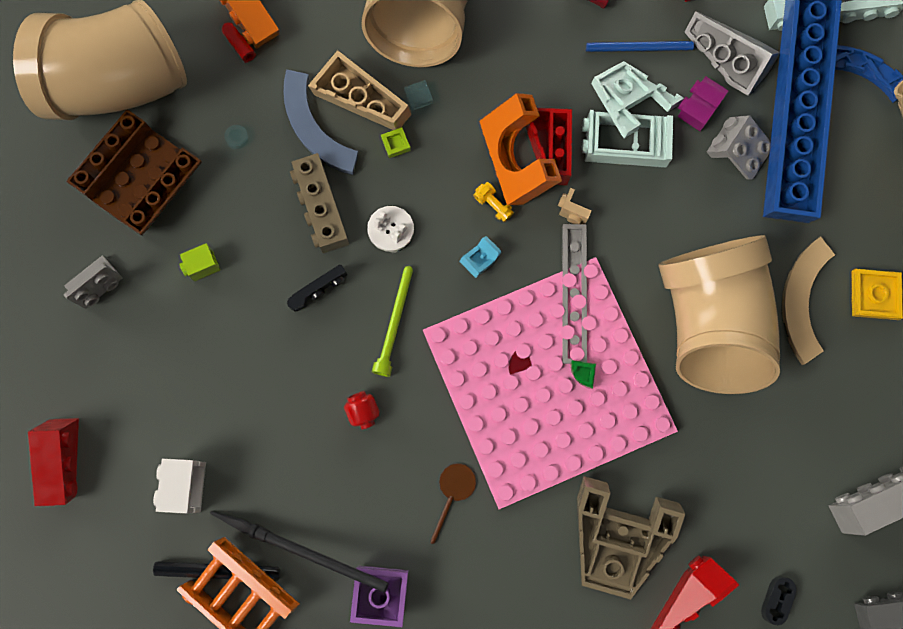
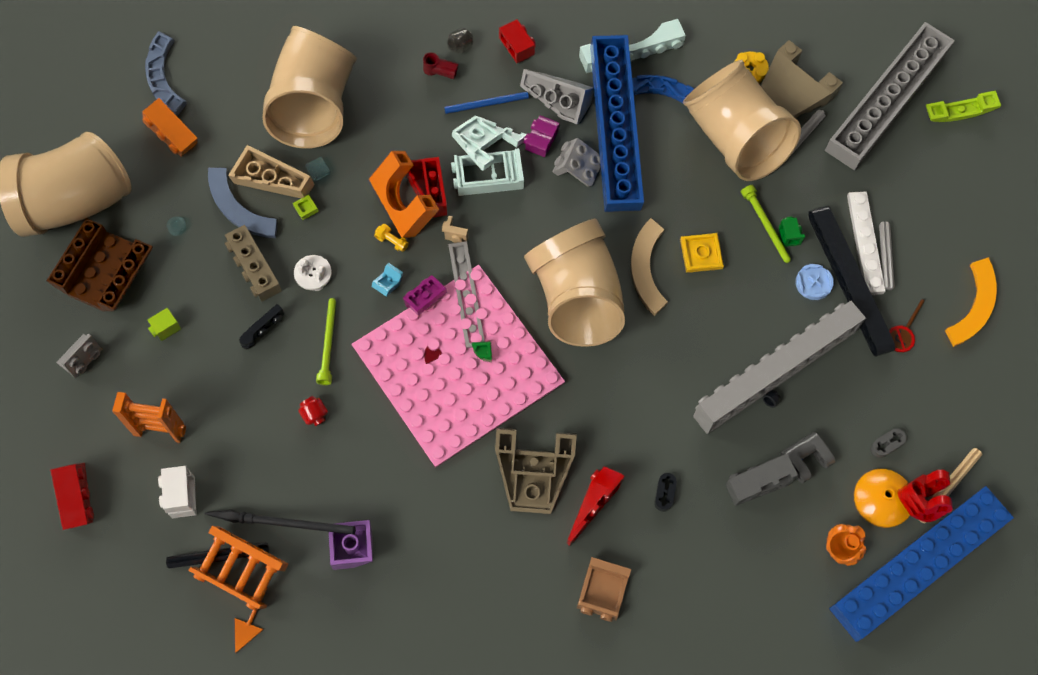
camera: 10 degrees left, 10 degrees down
red bar [222,23,256,63] -> none
reddish brown piece [430,463,476,544] -> none
none -> orange fence [112,392,186,443]
none -> magenta bracket [403,275,447,316]

